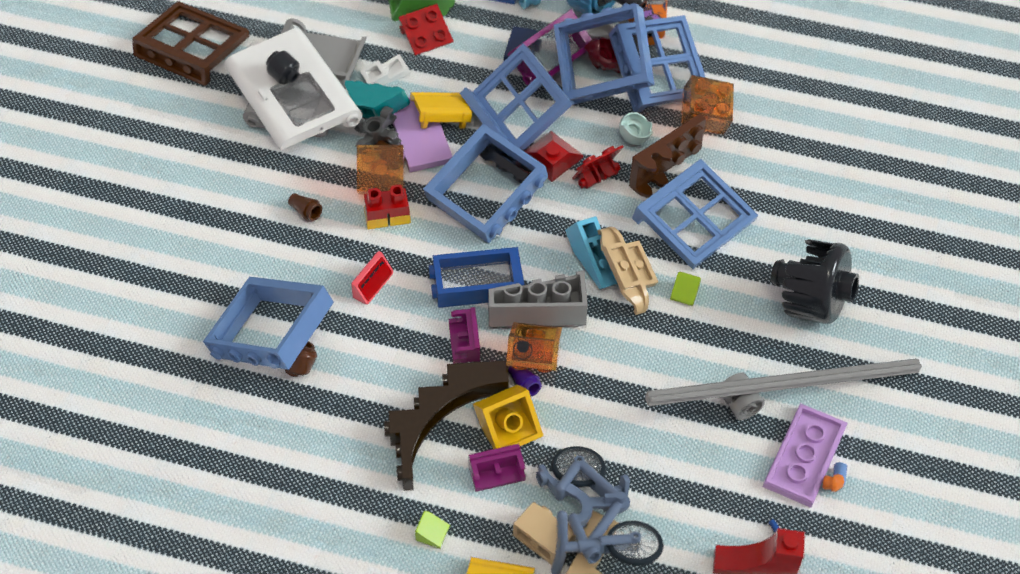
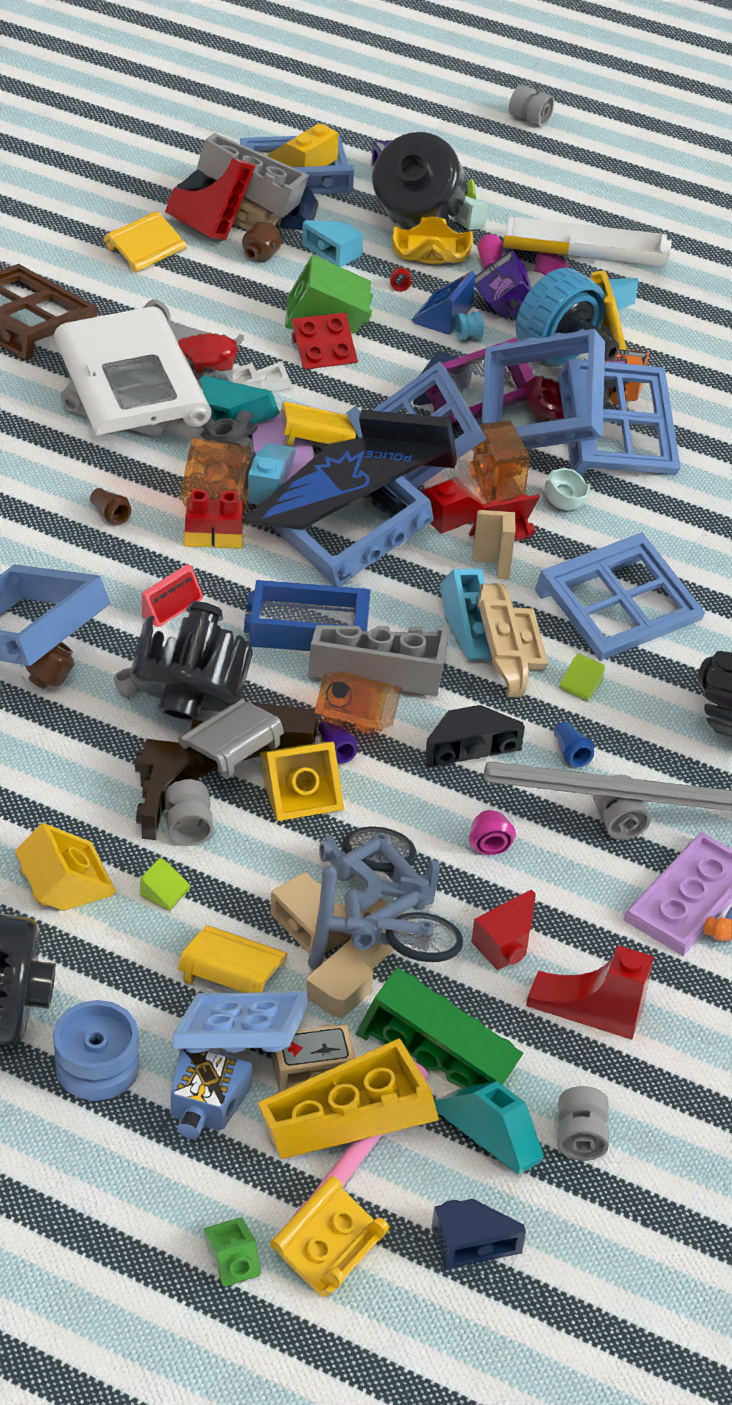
camera: 10 degrees right, 10 degrees down
black head [266,51,300,84] -> none
magenta hinge [449,307,480,364] -> none
magenta hinge [469,444,526,492] -> none
reddish brown hinge [629,114,706,198] -> none
clear orange brick [681,75,734,134] -> none
none -> yellow slope [15,822,116,911]
none -> light grey hinge [114,668,139,696]
none -> black piece [130,601,253,721]
none -> light grey wheel [164,779,214,846]
none -> red hair [178,332,238,373]
none -> light grey piece [178,698,284,779]
none -> black piece [242,410,457,530]
none -> medium azure slope [248,443,296,505]
none -> black slope [425,705,525,768]
none -> clear orange brick [469,420,530,502]
none -> dark pink cone [469,810,516,855]
none -> red slope [471,889,536,971]
none -> tan panel [473,510,515,580]
none -> blue cone [554,722,594,767]

